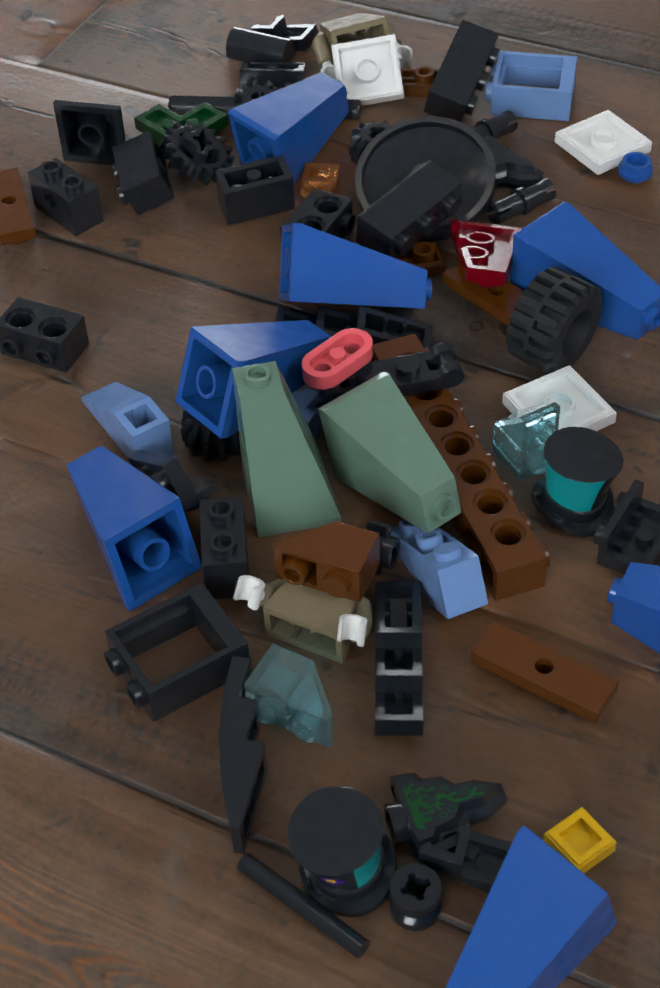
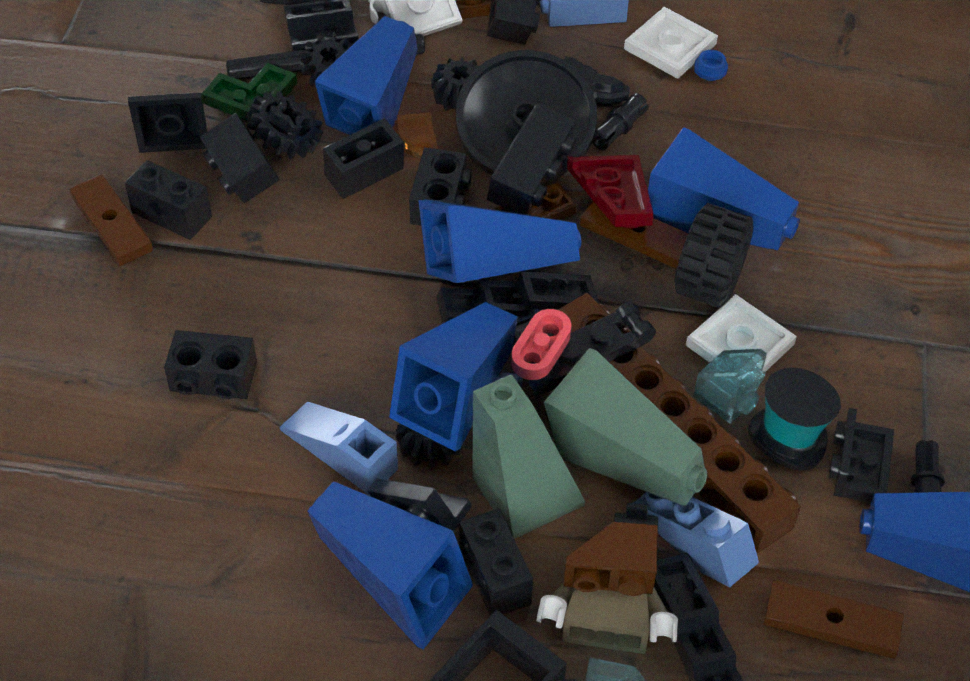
camera: 20 degrees left, 5 degrees up
black pin [472,110,518,139] -> none

